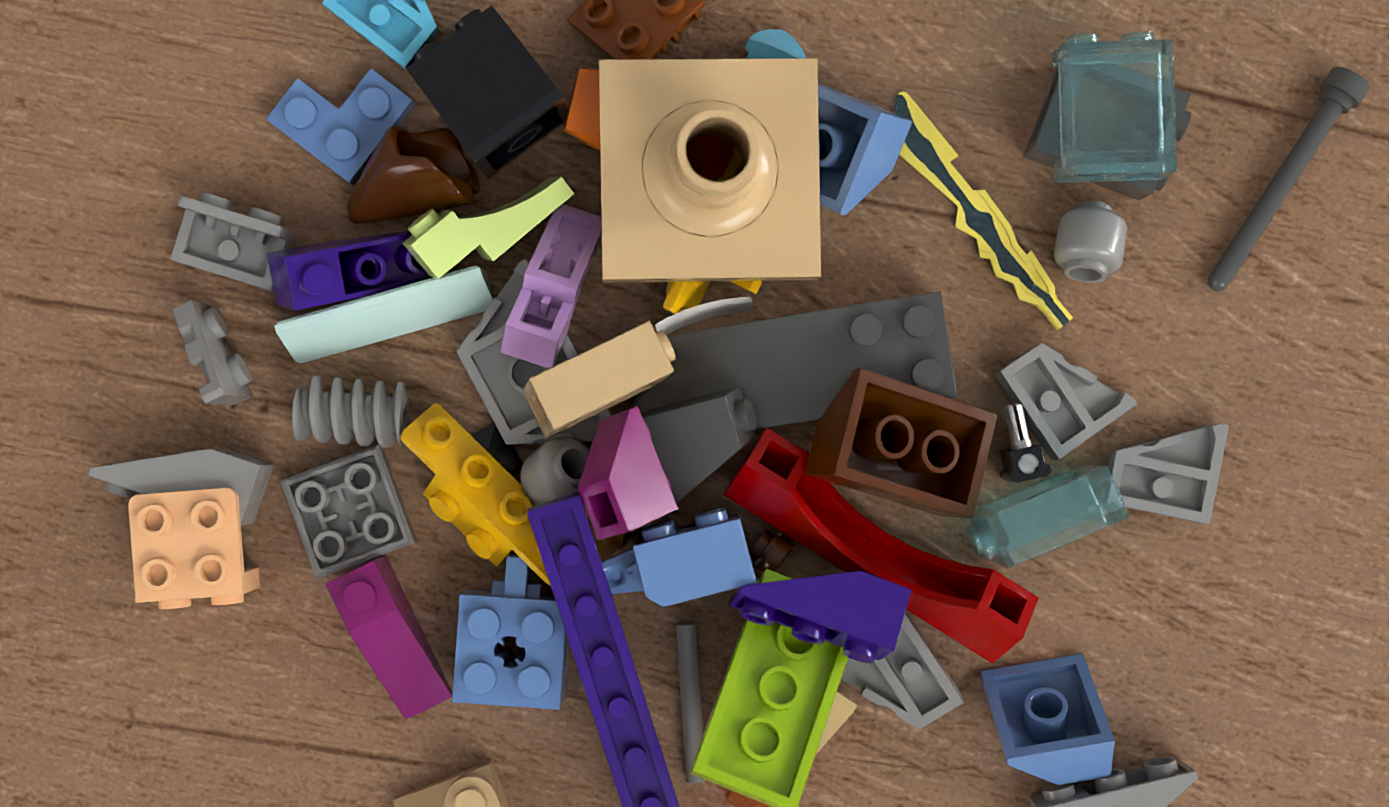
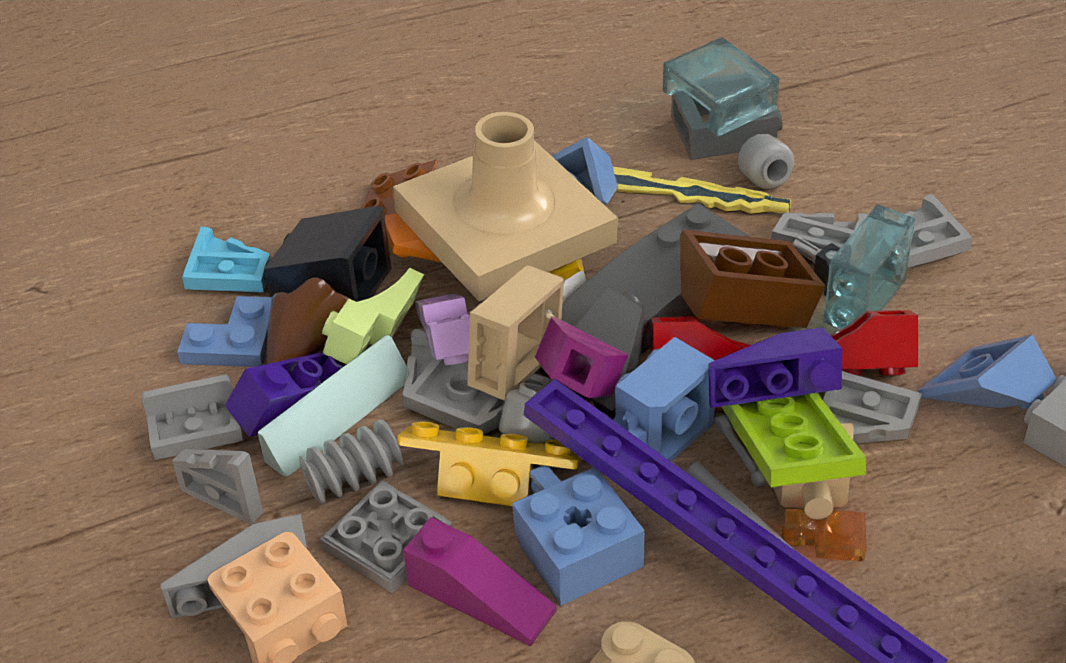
camera: 30 degrees left, 45 degrees down
dark grey piece [1208,67,1370,291] -> none

